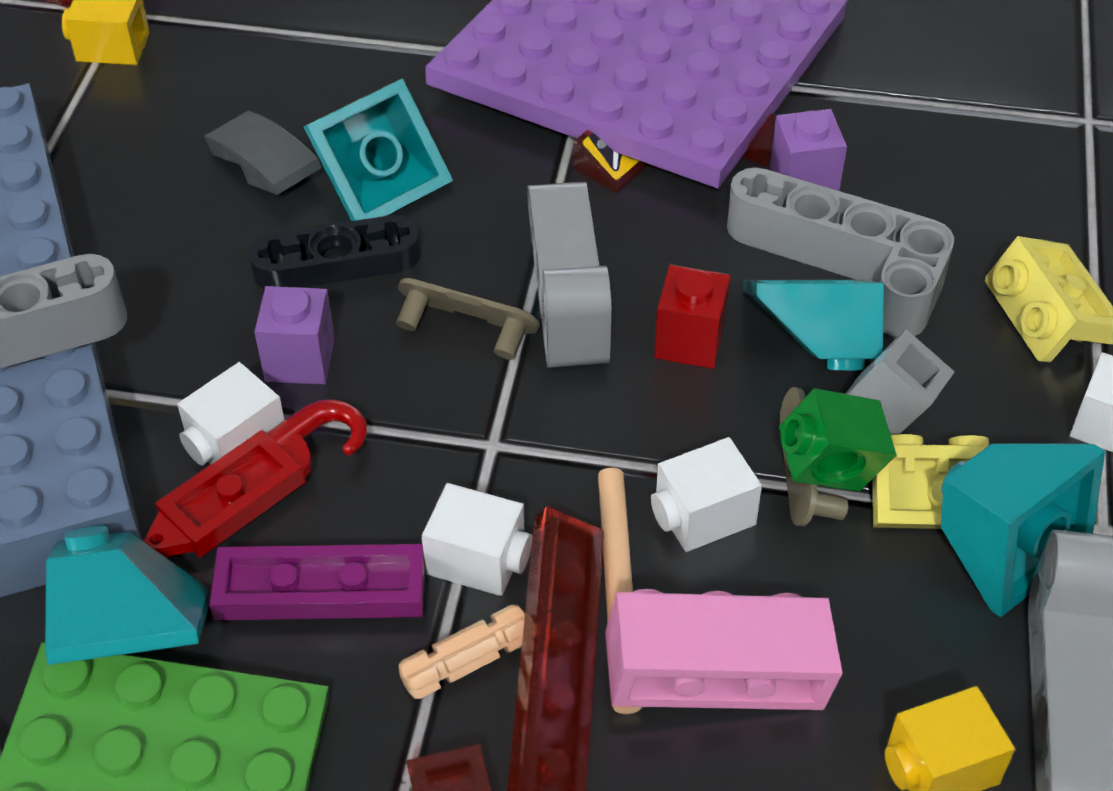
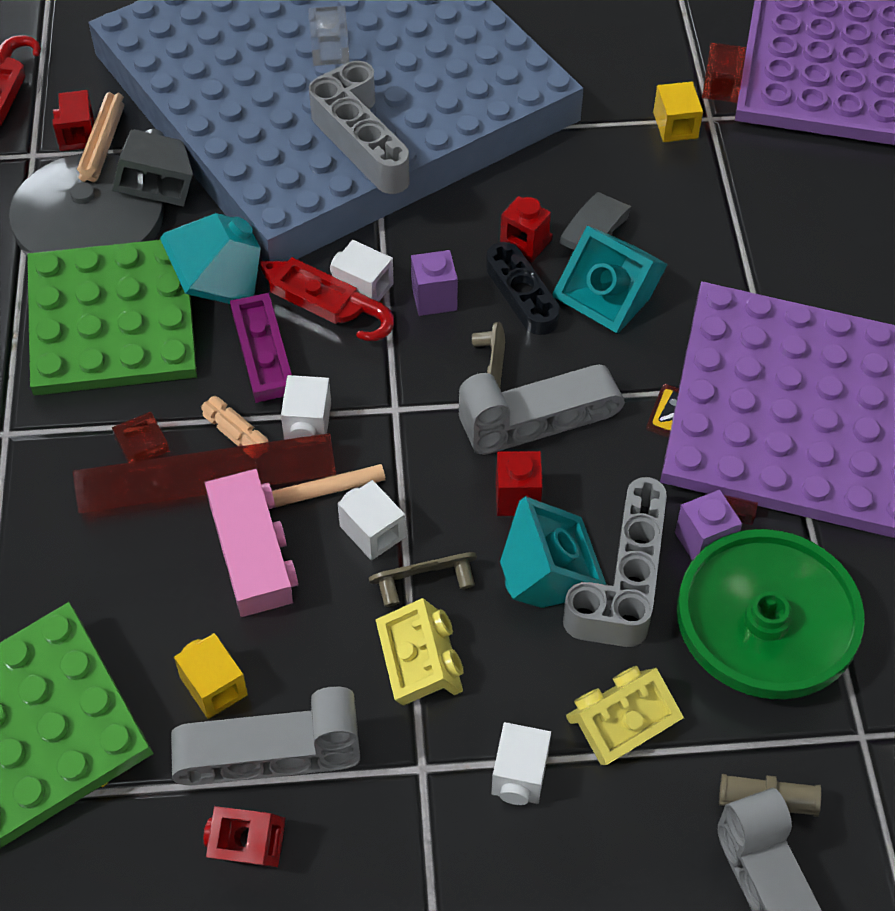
camera: 75 degrees right, 5 degrees up
green brick [779,388,897,492] -> none
light grey brick [845,329,955,435] -> none
teal slope [941,444,1105,617] -> none
none -> red brick [500,196,553,262]
none -> green dish [677,529,865,699]

